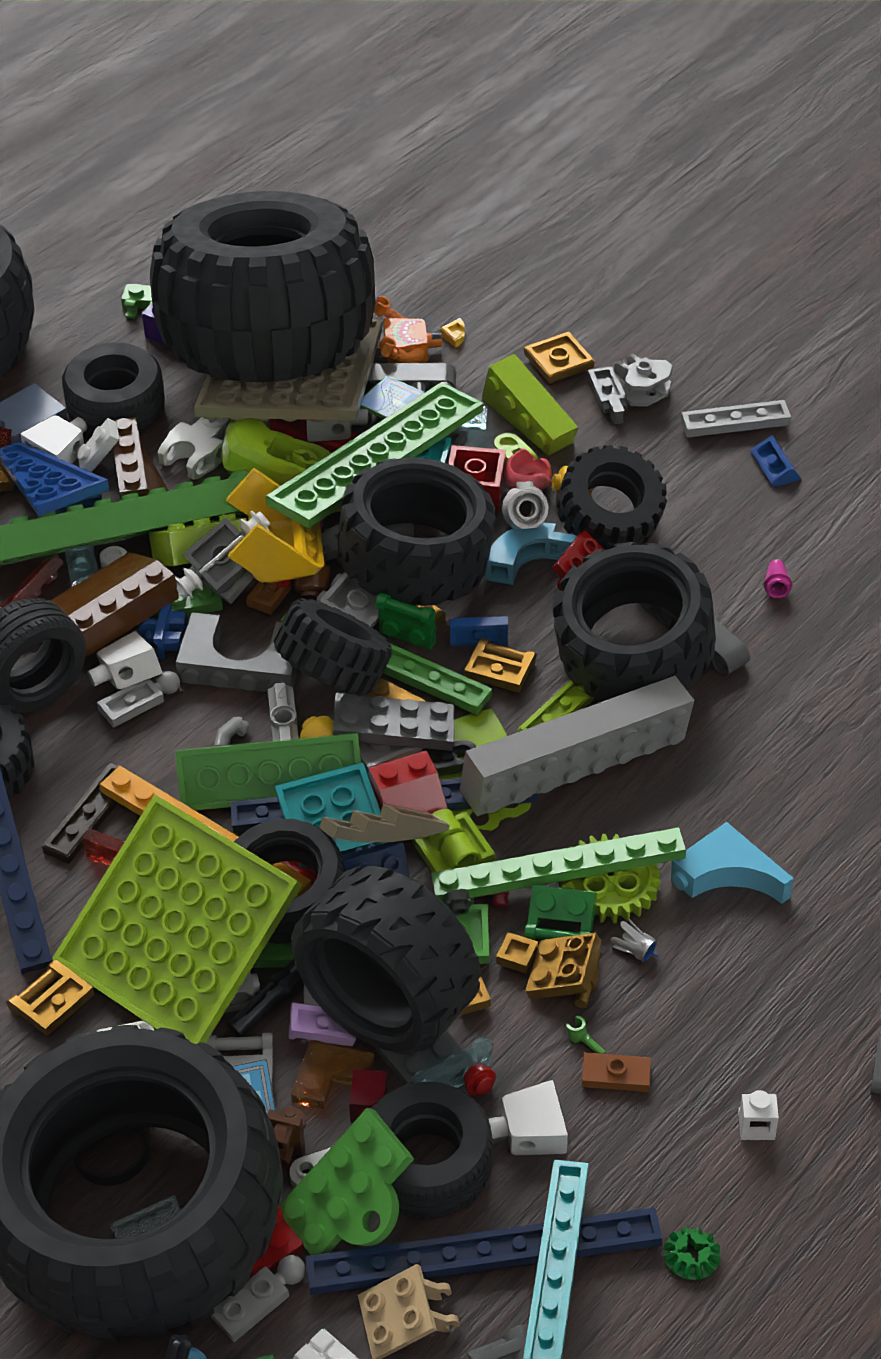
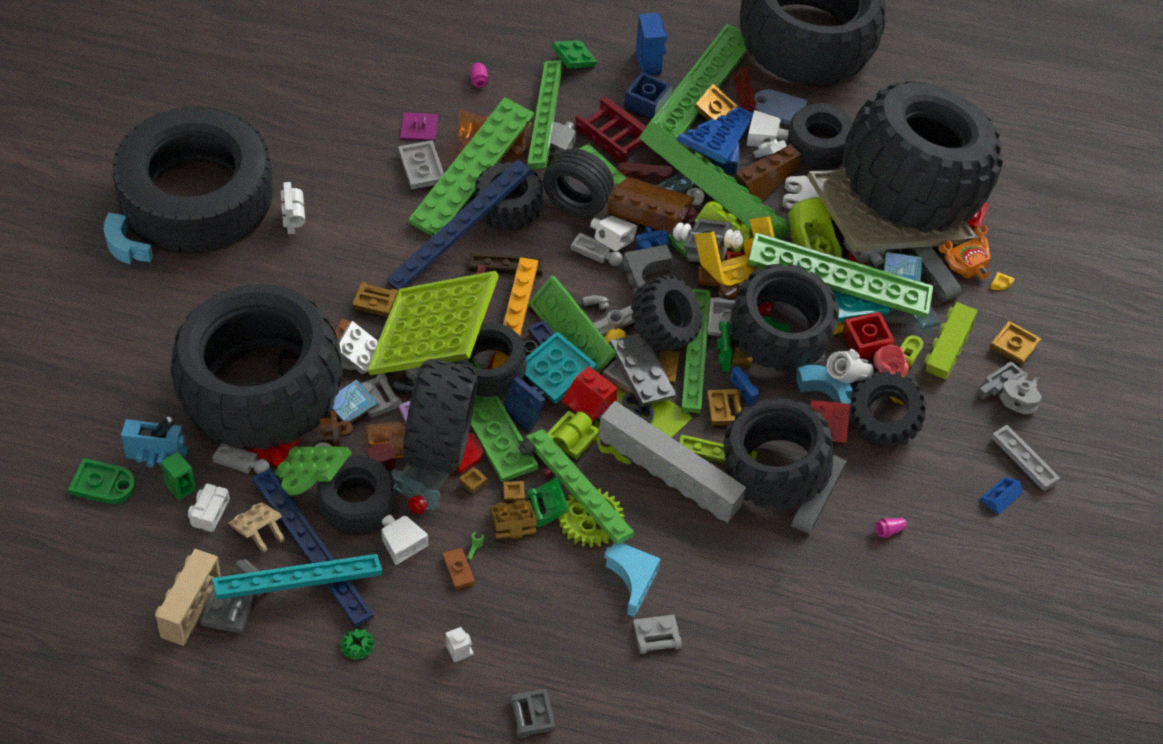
camera: 60 degrees right, 5 degrees up
dark tan slope [319,804,450,842] -> none
flat silver piece [610,919,658,963] -> none
none -> light grey plate [633,615,682,654]

